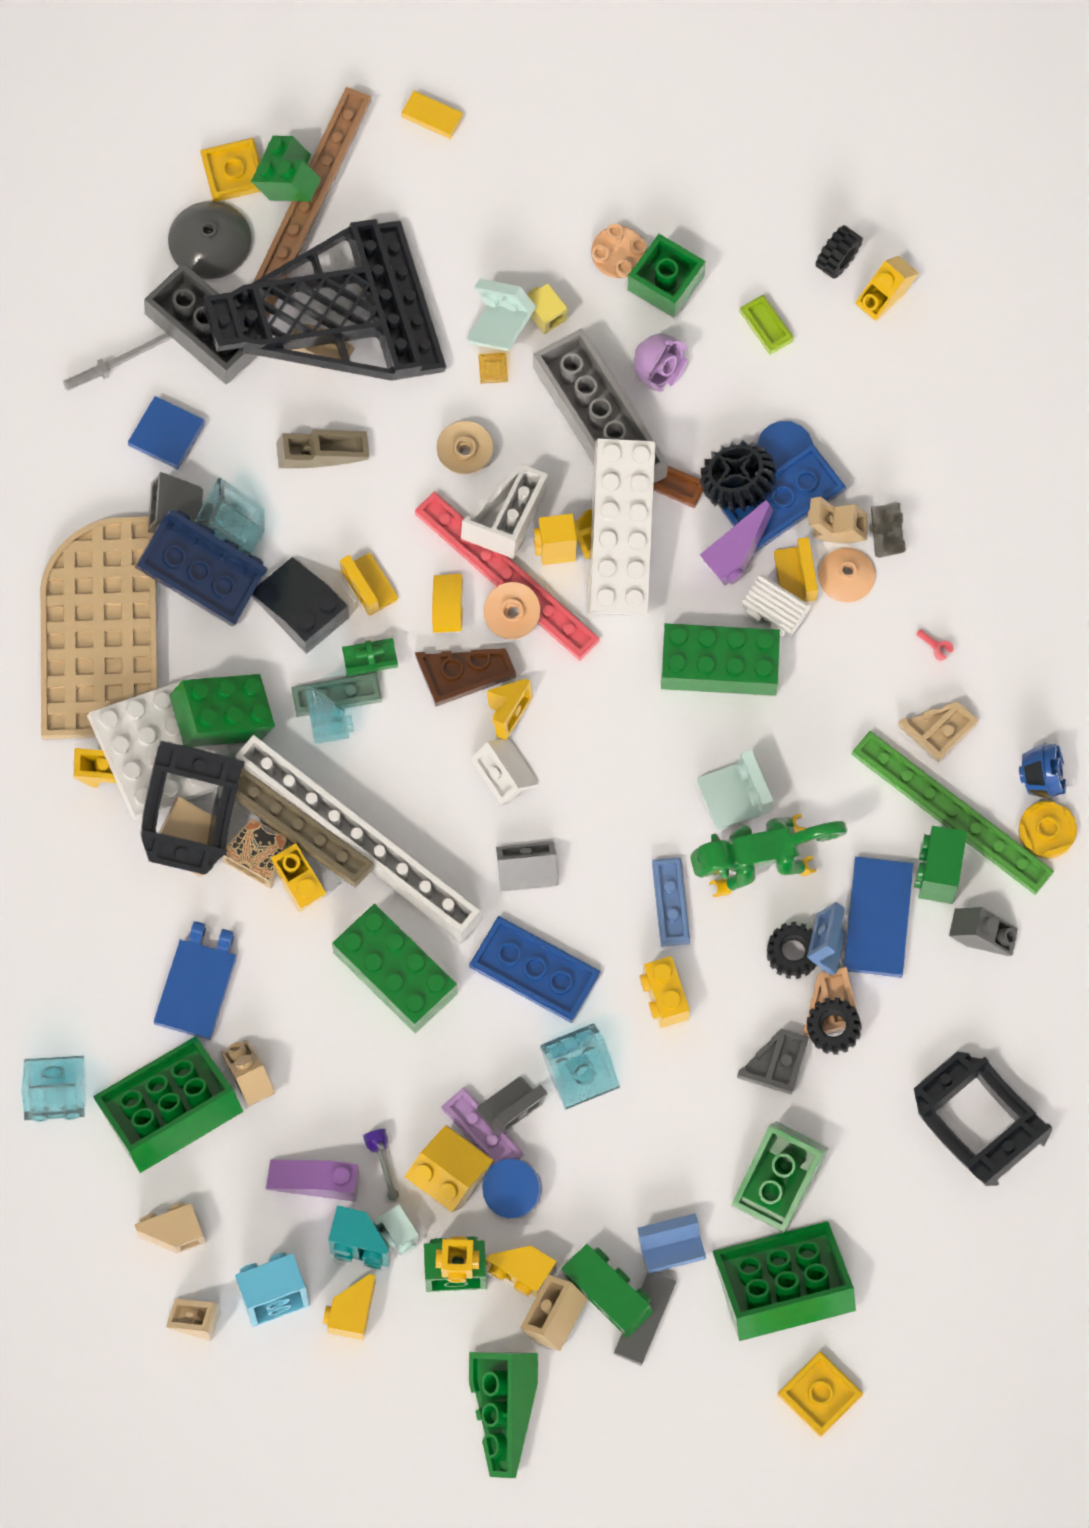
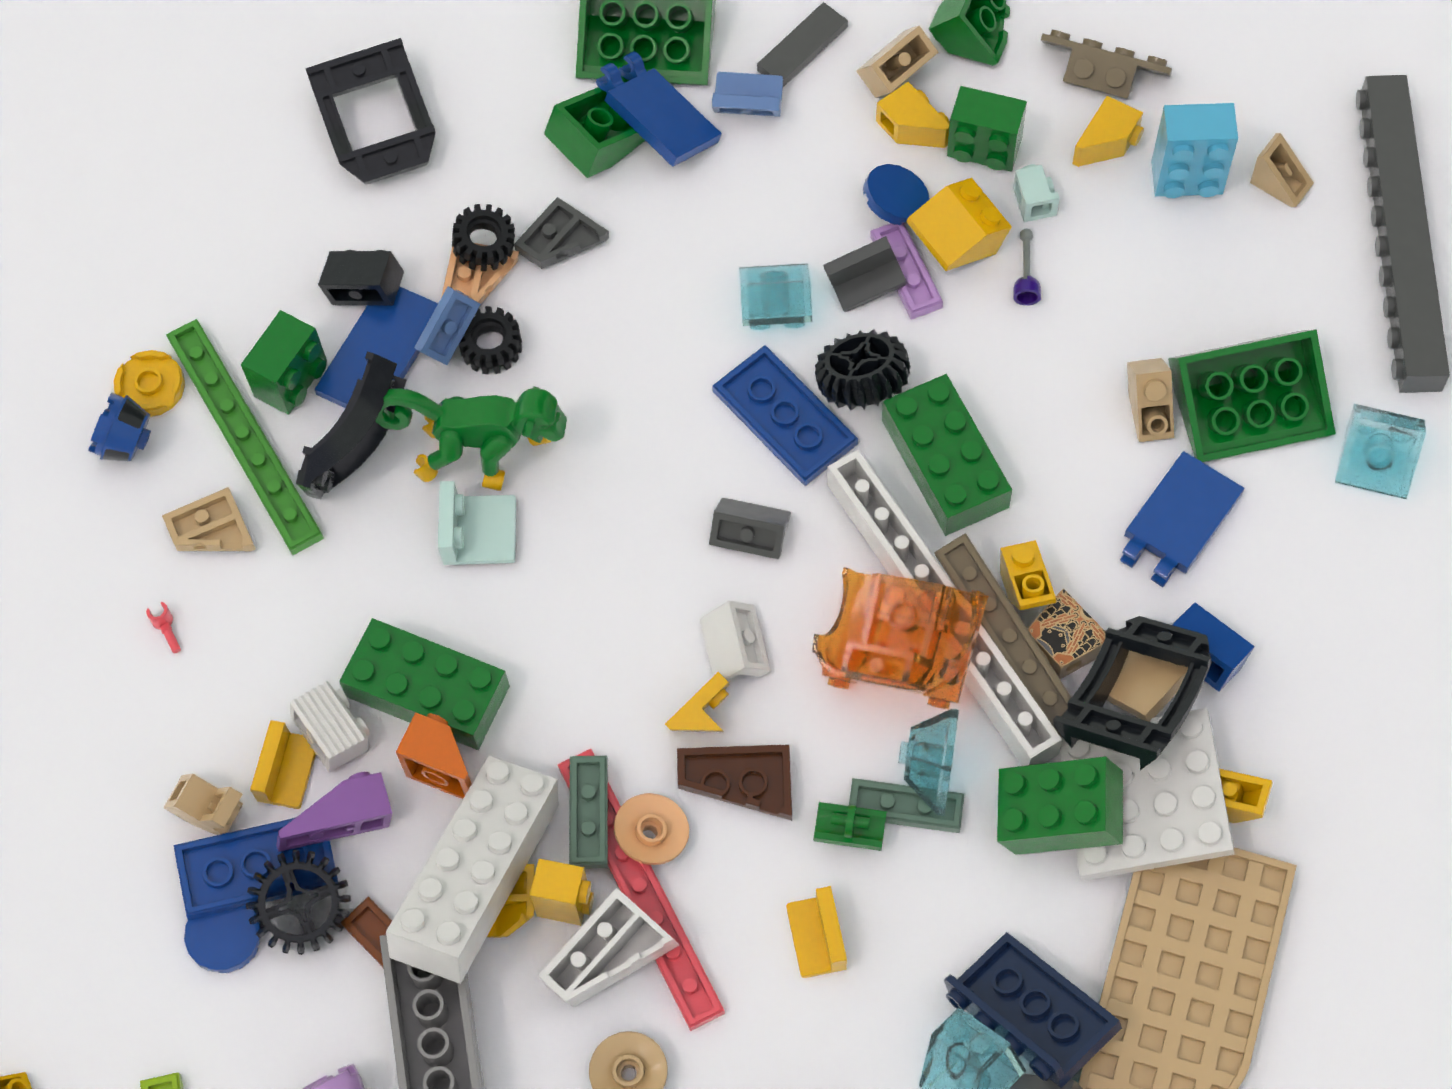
camera: 155 degrees left, 5 degrees down
tan slope [134,1202,206,1253] -> none
black slope [251,557,349,654] -> none
medium lavender slope [266,1160,359,1202] -> none
teal slope [328,1205,390,1269] -> none
yellow slope [432,574,464,633] -> none
yellow brick [436,1236,479,1283] -> none
green brick [561,1244,653,1338] -> none
yellow brick [639,956,690,1028] -> none
medium blue tile [652,858,690,947] -> none
light nougat dish [818,548,875,602] -> none
clear smoke hips [869,501,906,558] -> none
dark grey slope [949,907,1018,956] -> none
none -> black wedge [296,351,407,500]
none -> black brick [318,250,404,306]
none -> orange slope [396,712,472,799]
none -> sand green tile [569,755,608,869]
none -> blue tile [596,51,722,167]
none -> clear orange piece [812,567,989,710]
none -> black gear [815,329,911,411]
none -> dark tan bracket [1040,29,1173,99]
none -> blue brick [1172,602,1255,692]
none -> dark grey brick [1356,75,1450,393]

